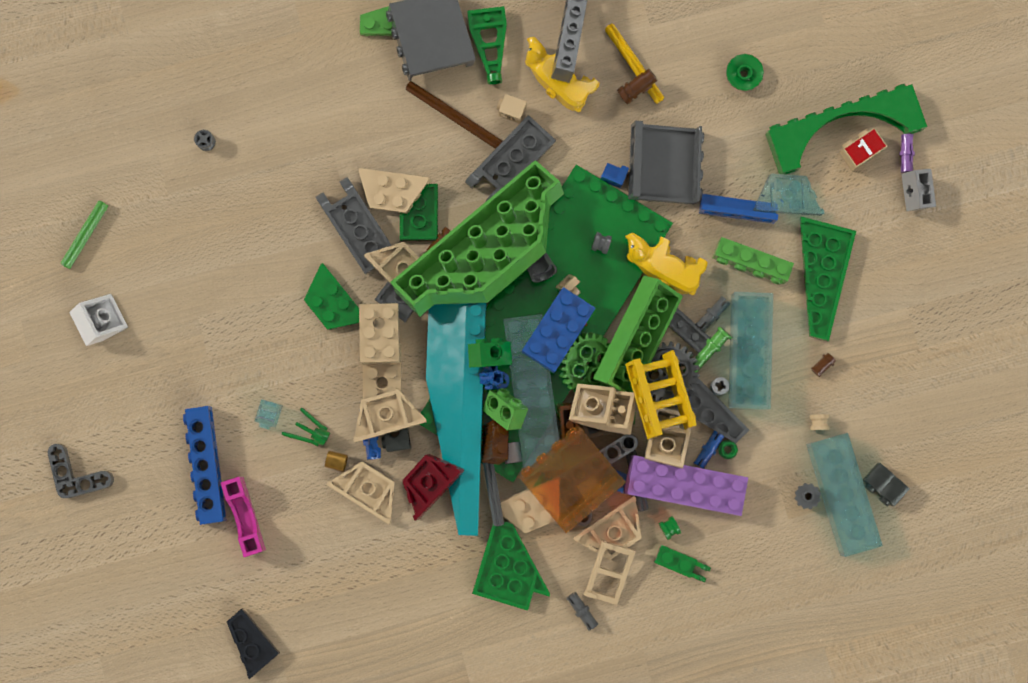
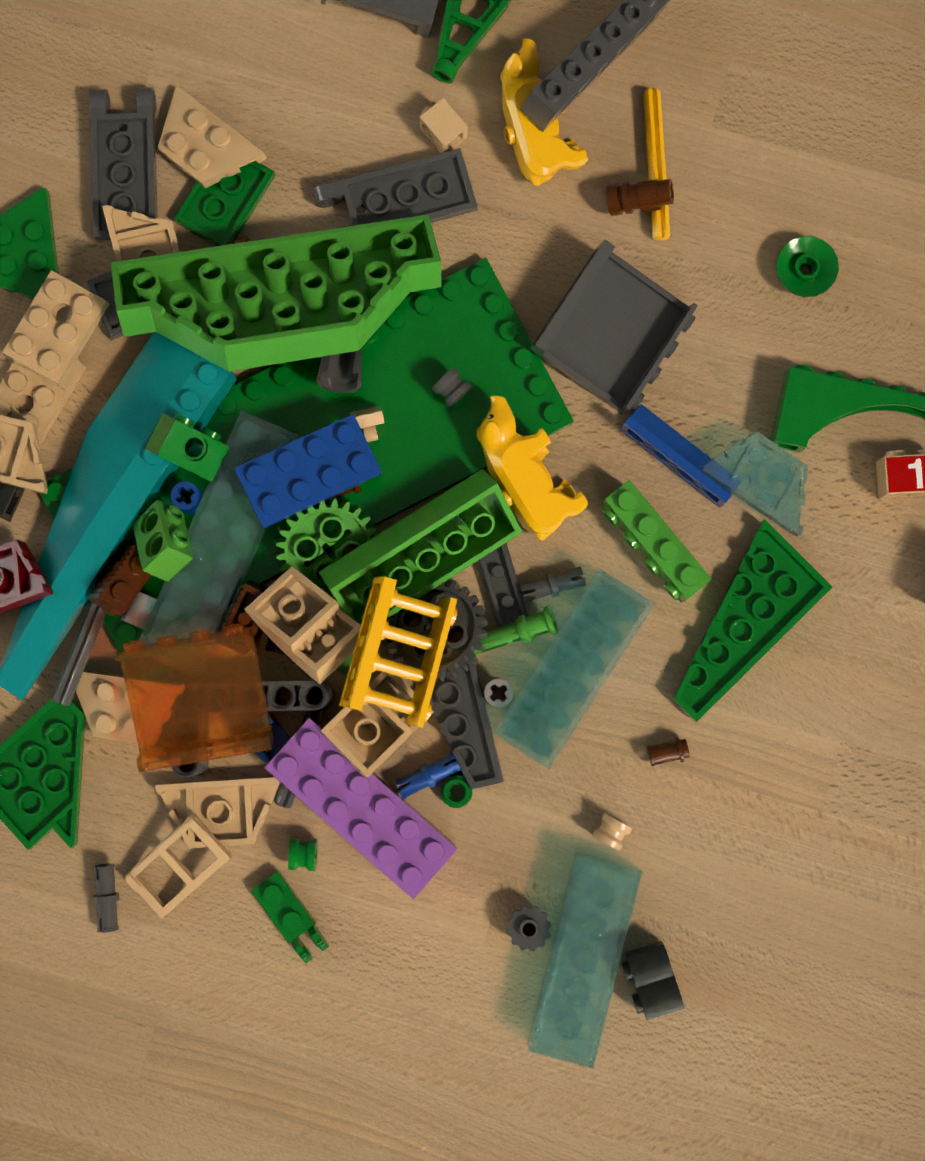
camera: 30 degrees right, 0 degrees up
reddish brown axle [406,81,502,149] -> none
blue gear [479,366,503,390] -> none
blue panel [600,163,629,189] -> none

